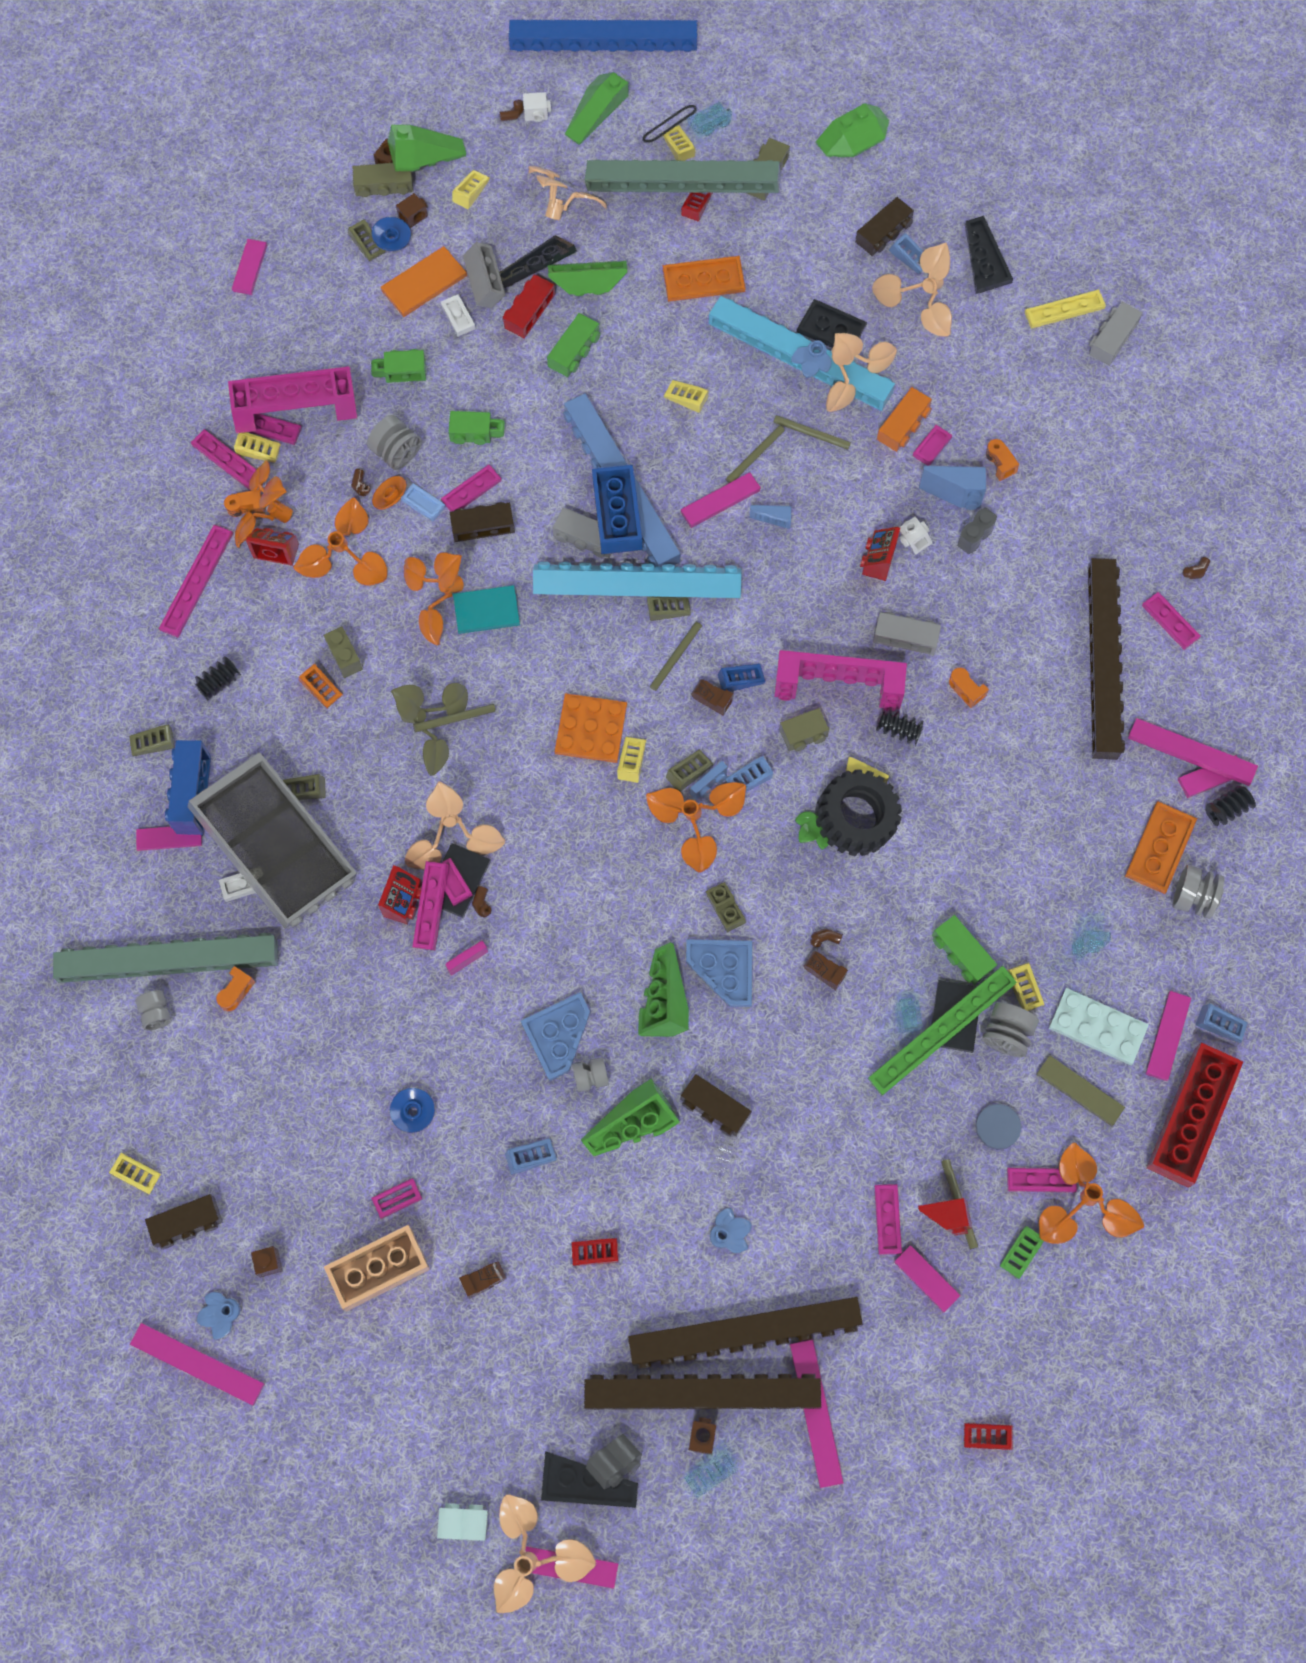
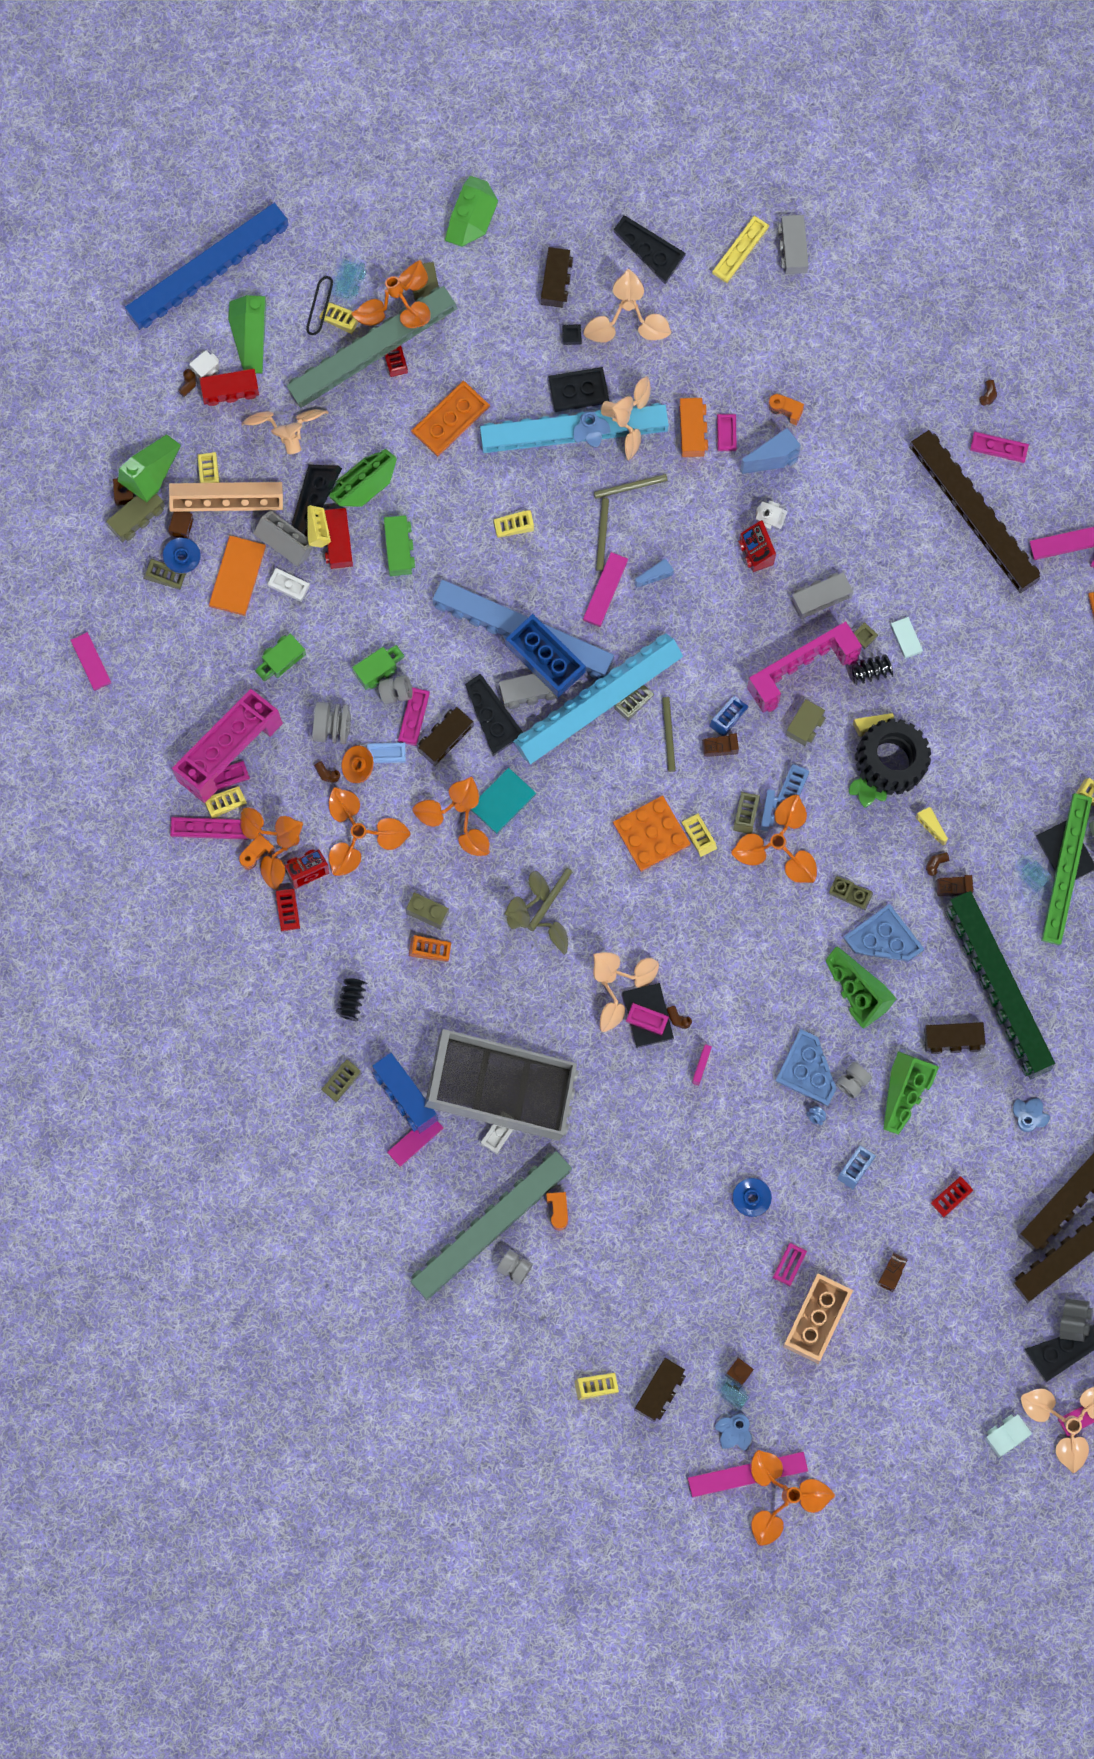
camera: 40 degrees left, 5 degrees up
dark pink tile [159,525,233,638] -> none
olive slope [280,774,326,801] -> none
red slope [378,865,422,925] -> none
dark pink tile [412,861,449,951] -> none
medium blue slope [889,233,923,274] -> none
bright green brick [932,915,997,986] -> none
orange leg [949,667,989,708] -> none
dark grey brick [957,507,997,554] -> none
none -> light nougat brick [169,482,283,512]
none -> red brick [199,368,259,406]
none -> red slope [276,889,300,932]
none -> light yellow slope [308,505,331,548]
none -> orange plant [351,260,431,328]
none -> light grey wheel [379,675,413,704]
none -> black wing [465,674,523,756]
none -> black plate [562,324,582,345]
none -> clear light blue brick [720,1381,750,1409]
none -> orange plant [751,1450,835,1546]
none -> medium blue plate [807,1106,826,1125]
none -> olive plate [854,622,878,650]
none -> light aqua tile [891,617,923,659]
none -> light yellow slope [916,807,948,846]
none -> dark green brick [945,891,1056,1080]

